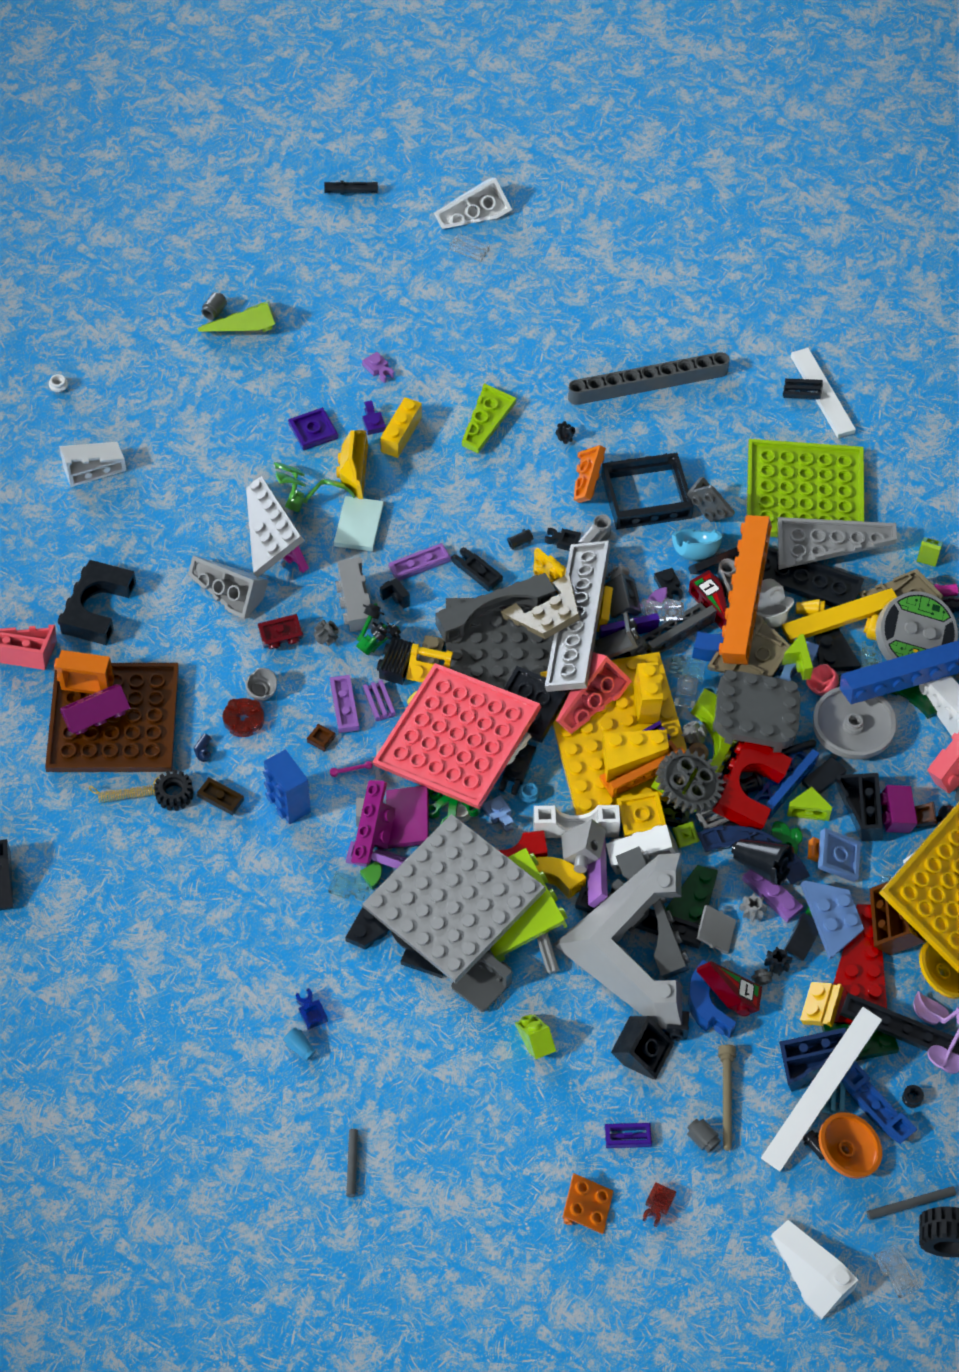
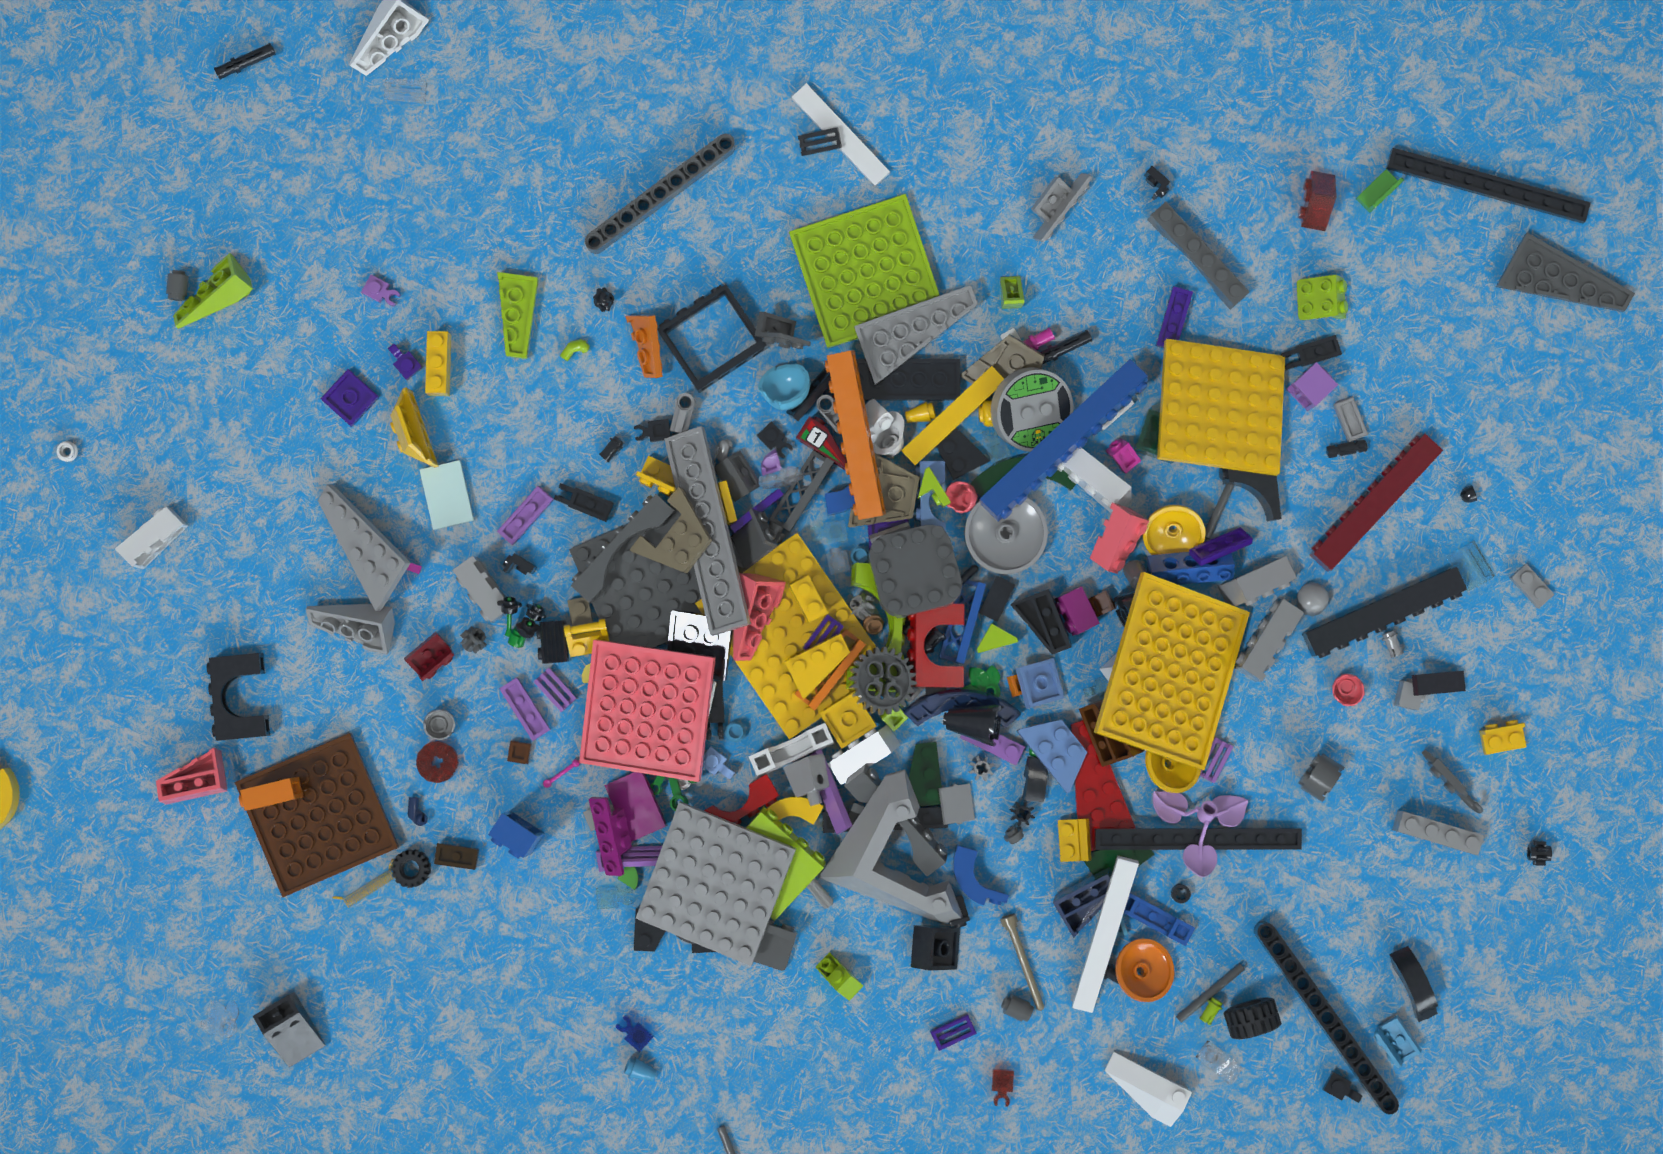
camera: 25 degrees left, 30 degrees up
magenta brick [60,684,130,735] -> none
bright green plant [274,462,355,512] -> none
orange hinge [562,1173,613,1234] -> none
dark red slope [697,961,762,1016] -> none
none -> lime arm [559,339,590,362]
none -> lime pin [1199,997,1223,1025]

